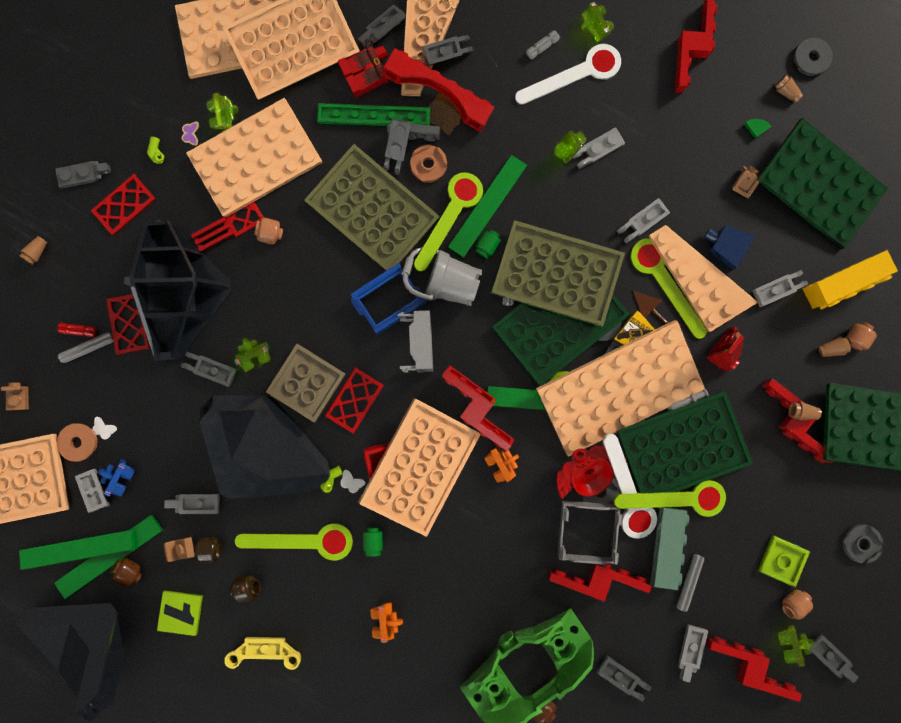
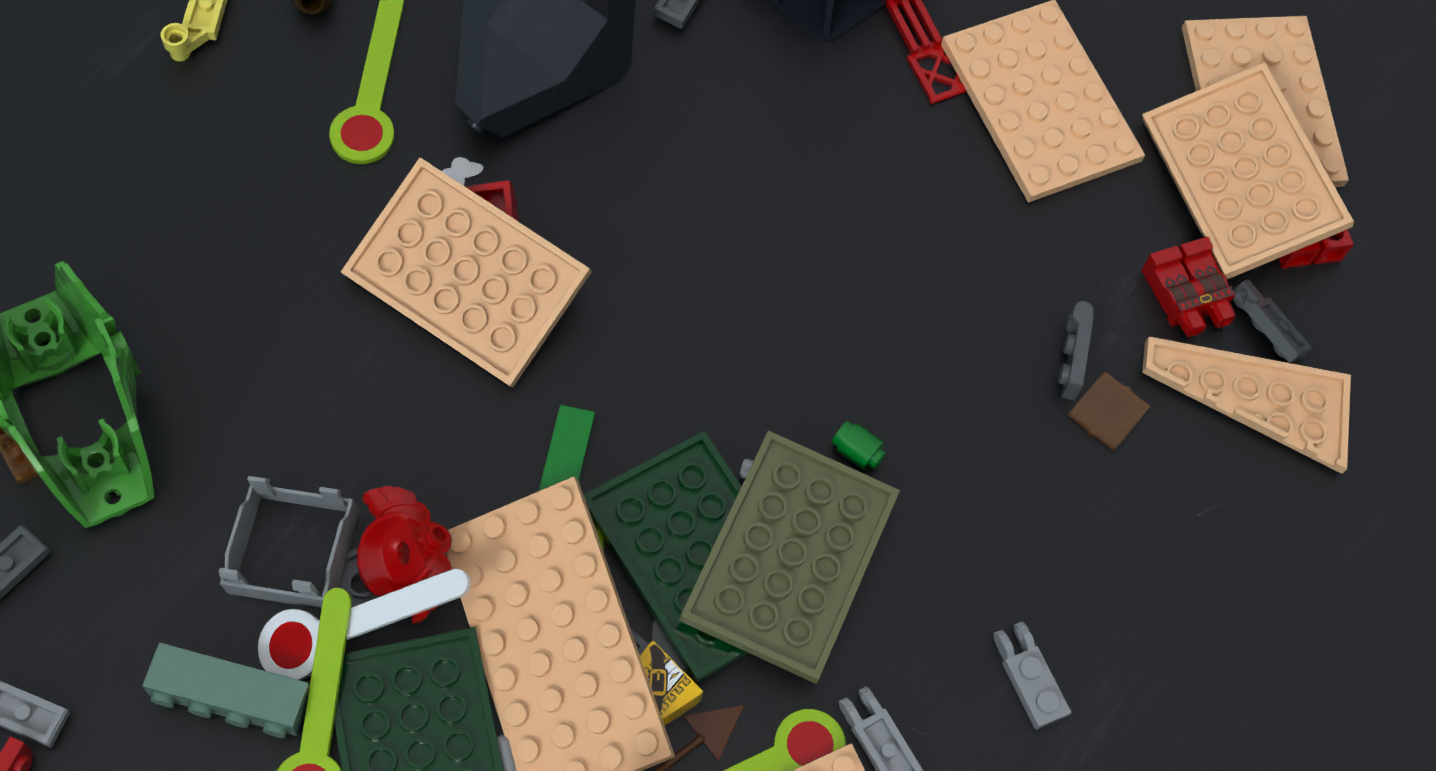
camera: 85 degrees right, 20 degrees down
medium lavender sticker [182,121,199,146] -> none
clear neon green hips [207,92,238,130] -> none
clear neon green hips [234,338,270,372] -> none
nougat head [254,218,283,244] -> none
dark tan plate [266,344,346,423] -> none
olive plate [304,144,440,271] -> none
green tile [317,103,431,126] -> none
lime arm [320,466,343,493] -> none
red window [325,367,384,434] -> none
blue piece [351,263,427,335] -> none
green brick [363,527,383,556] -> none
orange hips [370,603,403,643] -> none
red arch [382,48,494,132] -> none
dark grey hinge [383,118,412,175] -> none
light grey piece [398,310,433,373] -> none
light grey piece [402,247,482,306] -> none
nougat tile [410,144,447,183] -> none
lime piece [414,172,483,271] -> none
dark grey hinge [421,35,473,66] -> none
red bracket [442,366,515,451] -> none
green tile [448,155,527,259] -> none
orange hips [484,447,519,483] -> none
white piece [515,44,621,105] -> none
light grey axle [526,30,560,59] -> none
red bracket [547,563,652,602] -> none
clear neon green hips [554,130,587,163] -> none
clear neon green hips [581,2,614,43] -> none
light grey axle [677,554,704,612] -> none

